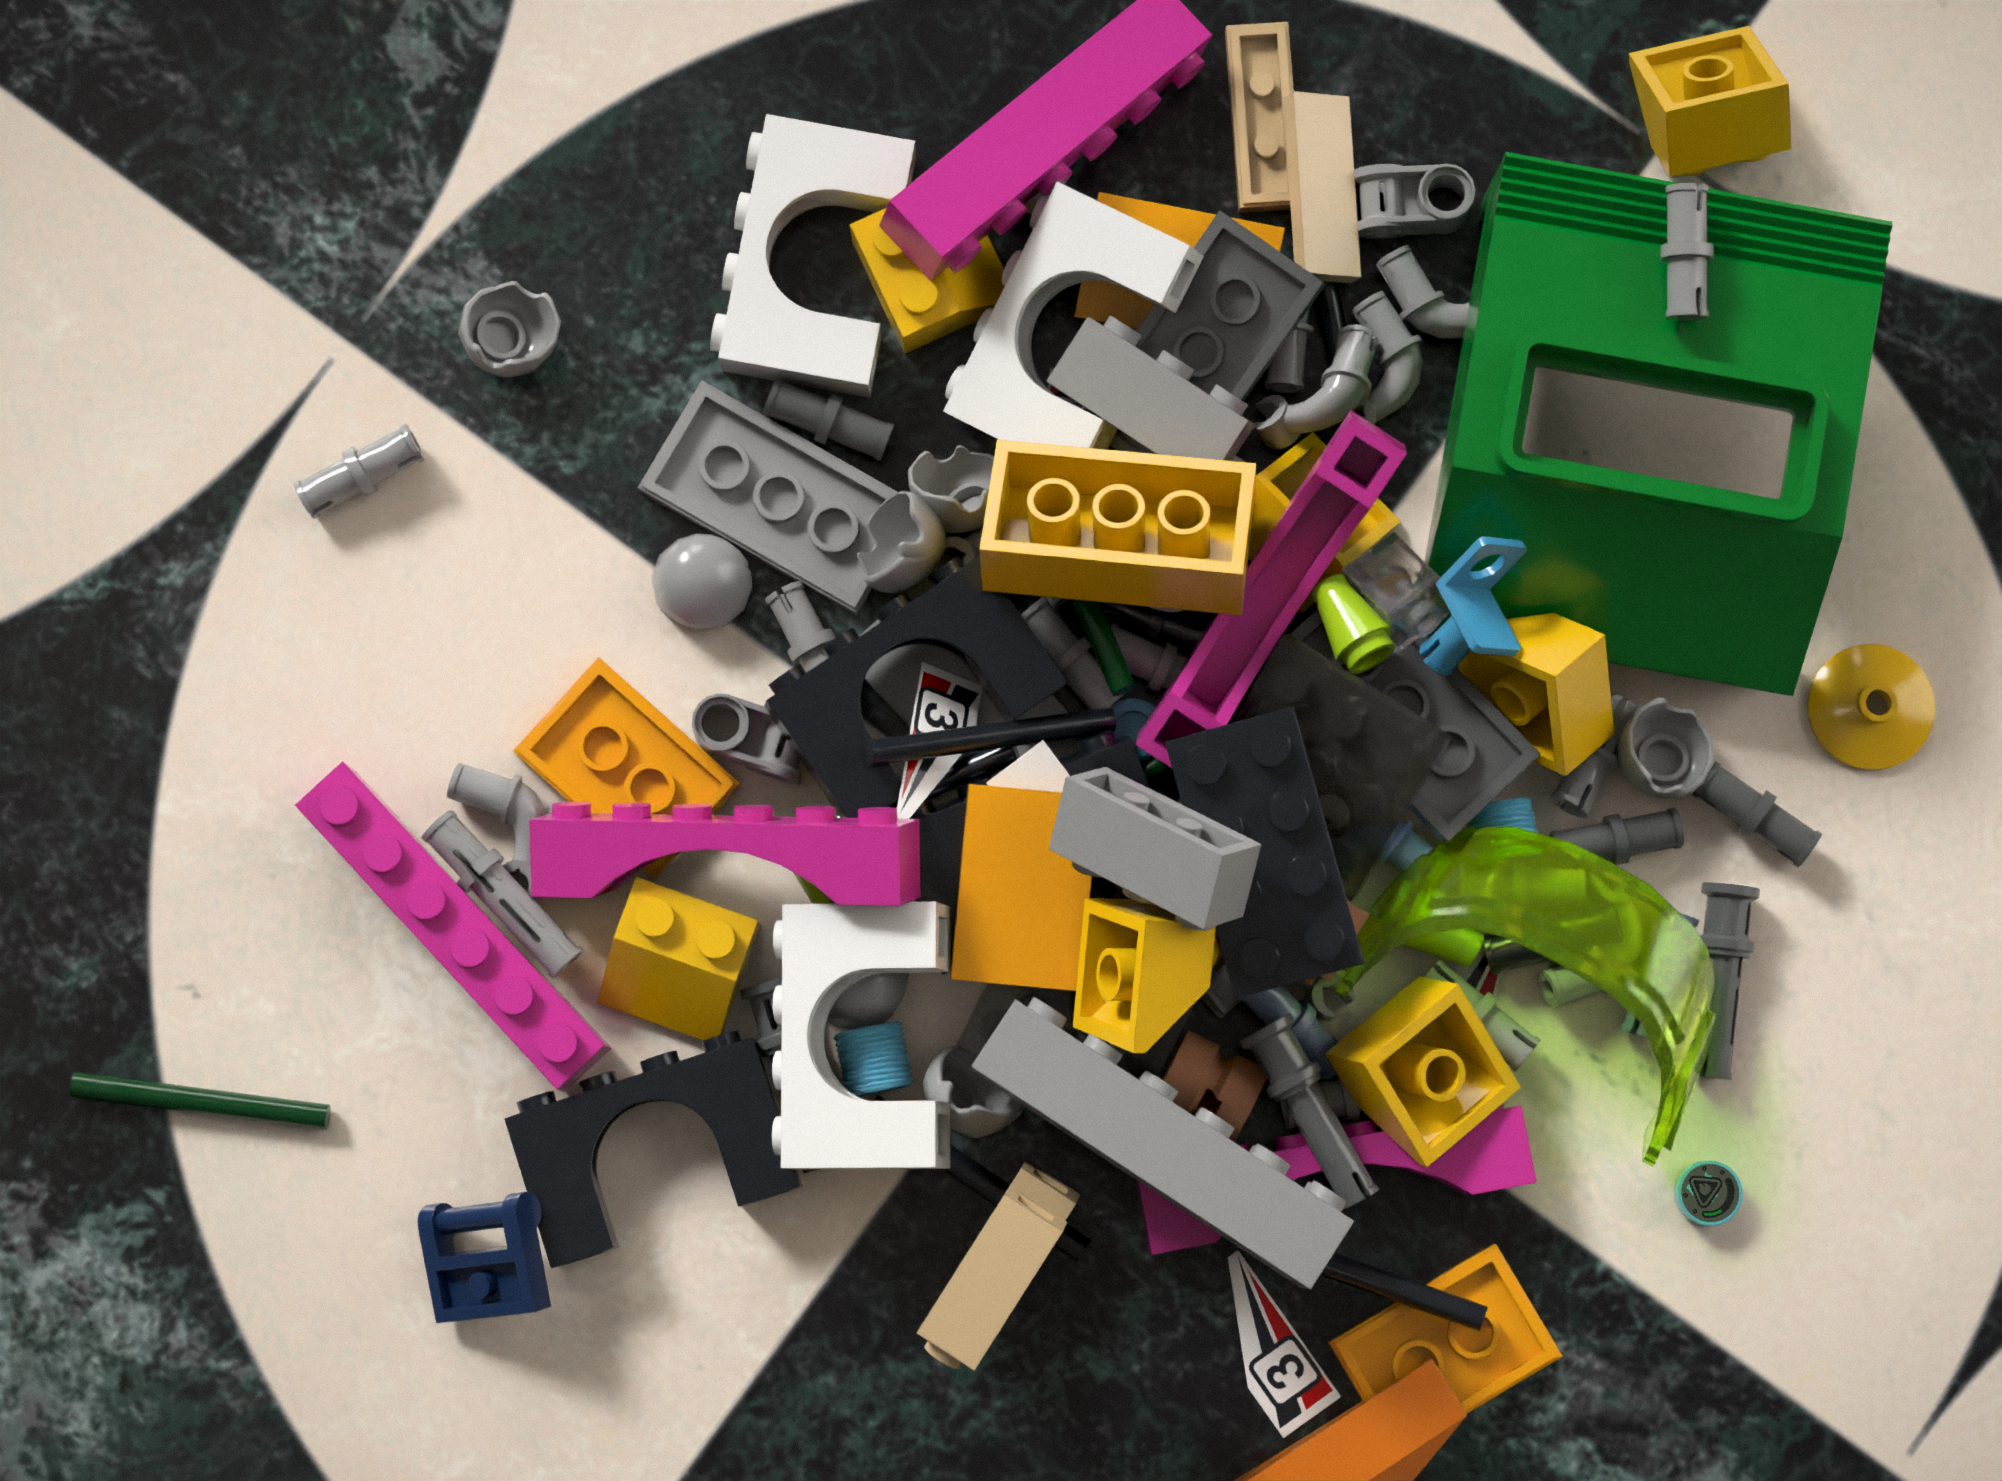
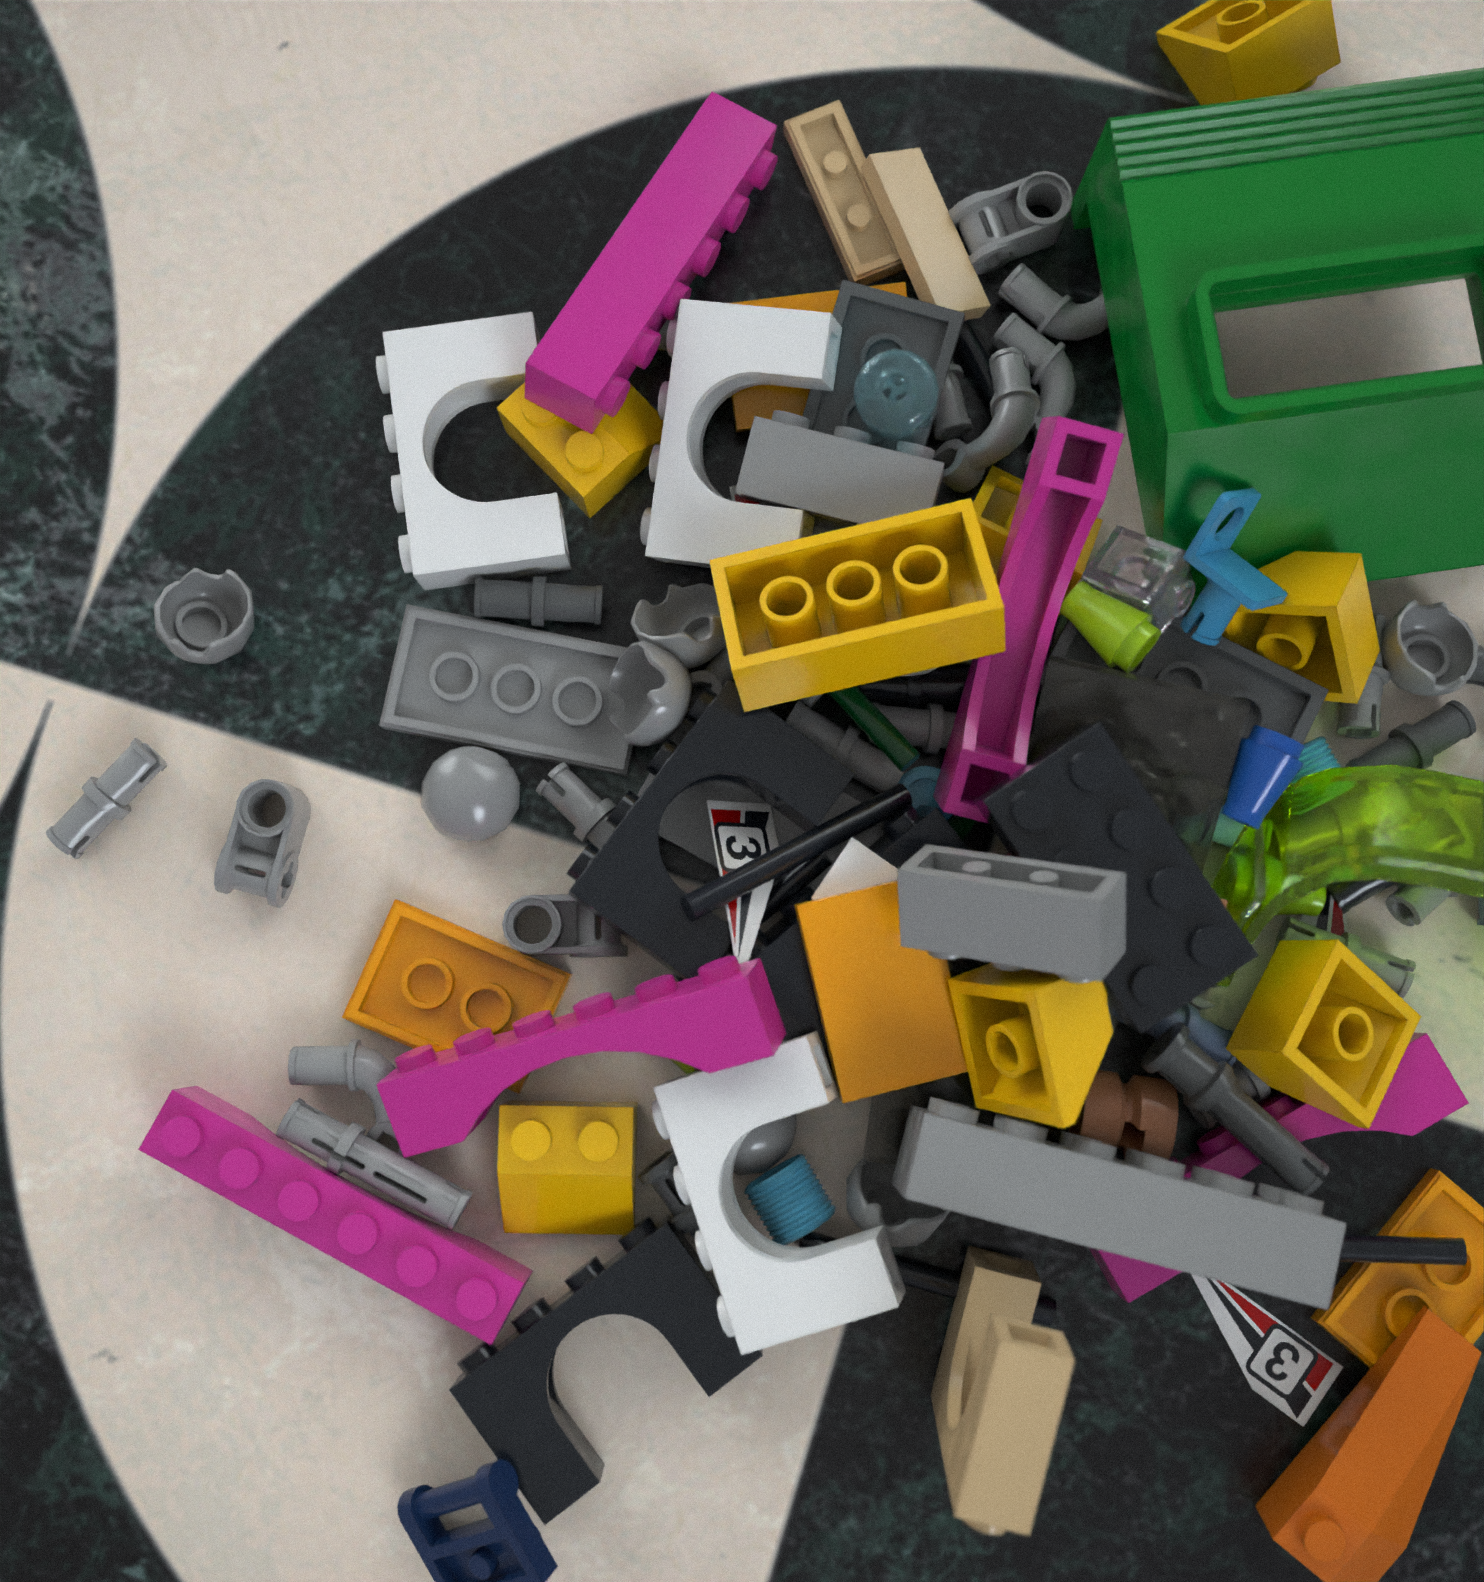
camera: 20 degrees left, 0 degrees up
dark green bar [70,1072,331,1130] -> none
light grey pin [1660,183,1714,321] -> none
none -> light grey piece [214,779,311,908]
none -> clear light blue head [853,349,939,441]
none -> blue cone [1220,725,1305,830]

